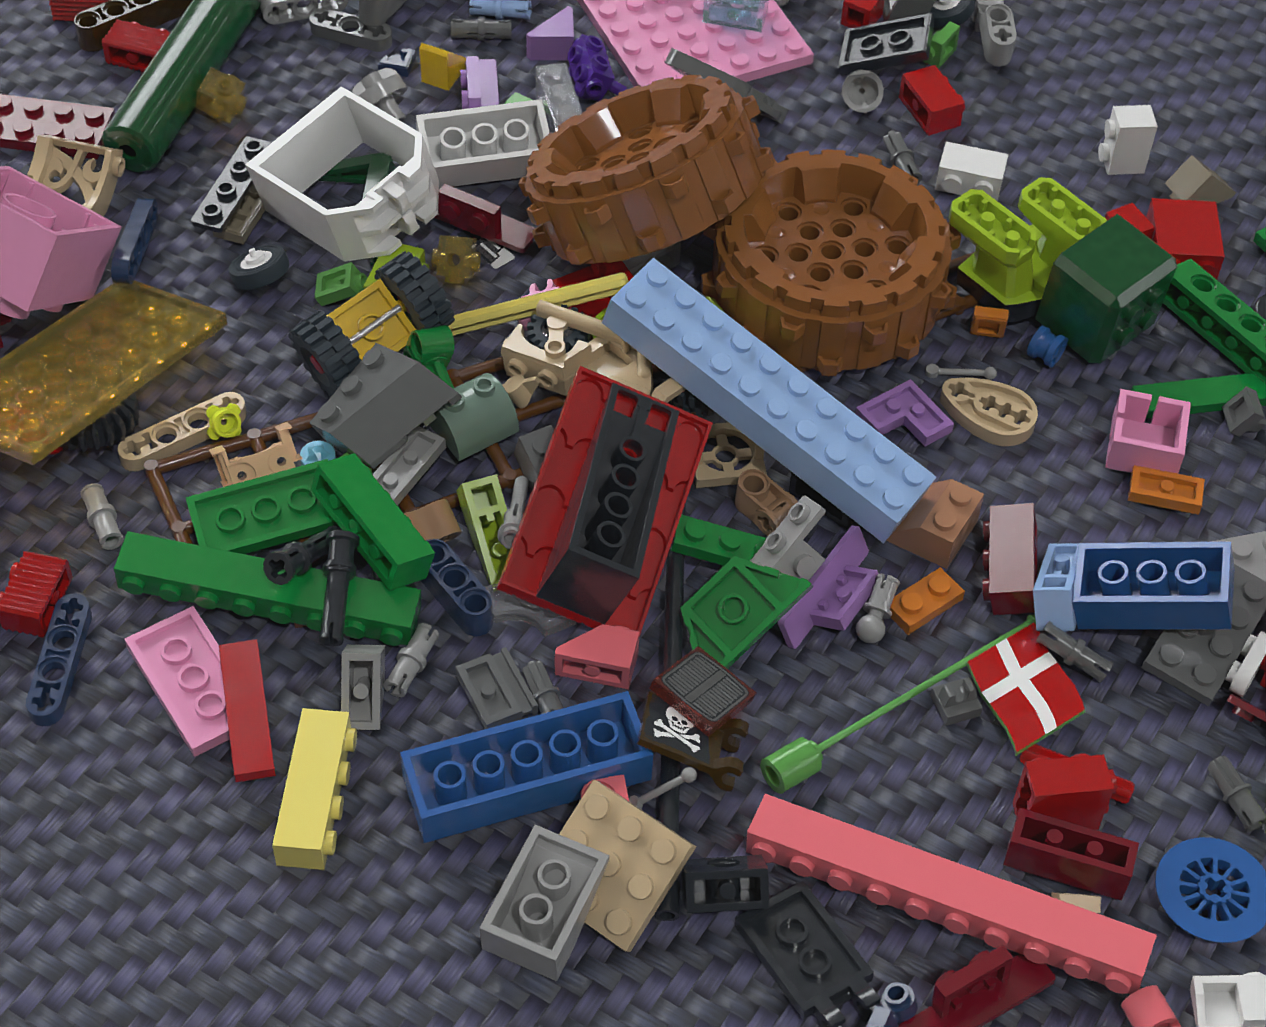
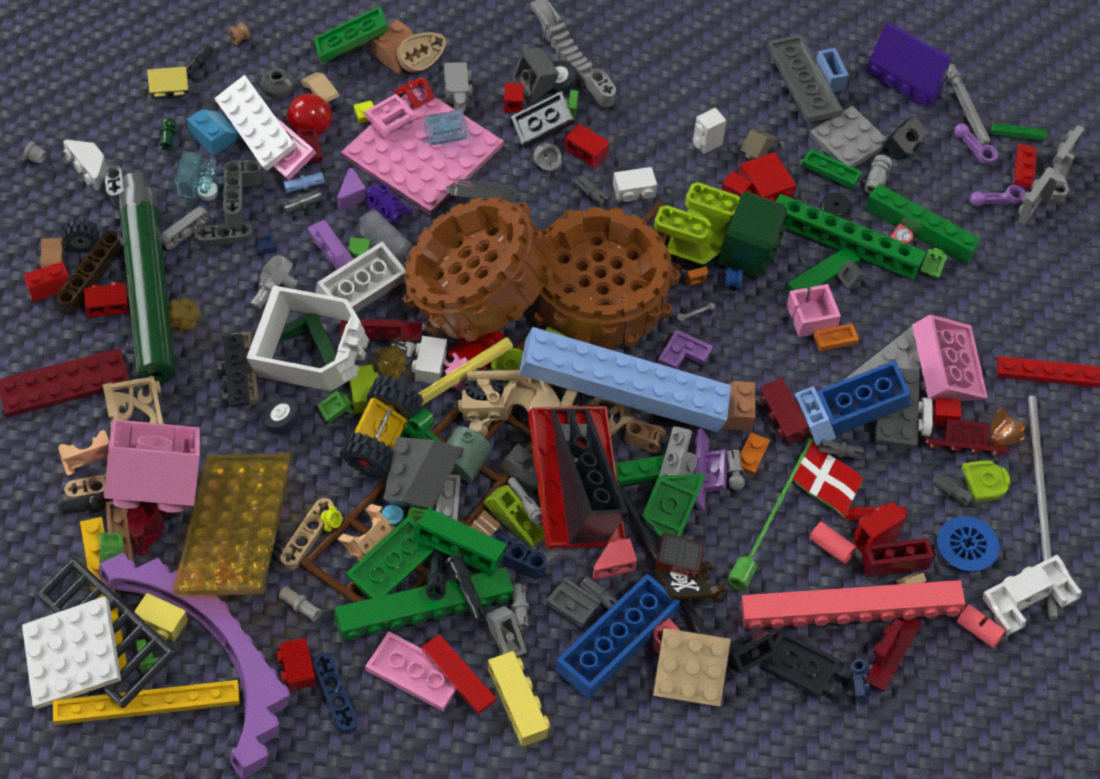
camera: 30 degrees left, 5 degrees up
dark blue beam [111,198,158,284] -> none
yellow slope [419,42,466,91] -> none
light grey slope [480,825,609,981] -> none
light grey hinge [629,767,697,809] -> none
dark grey tile [930,678,983,726] -> none
tan piece [940,378,1038,446] -> none
none -> white piece [412,336,447,384]
none -> coral pin [809,522,857,564]

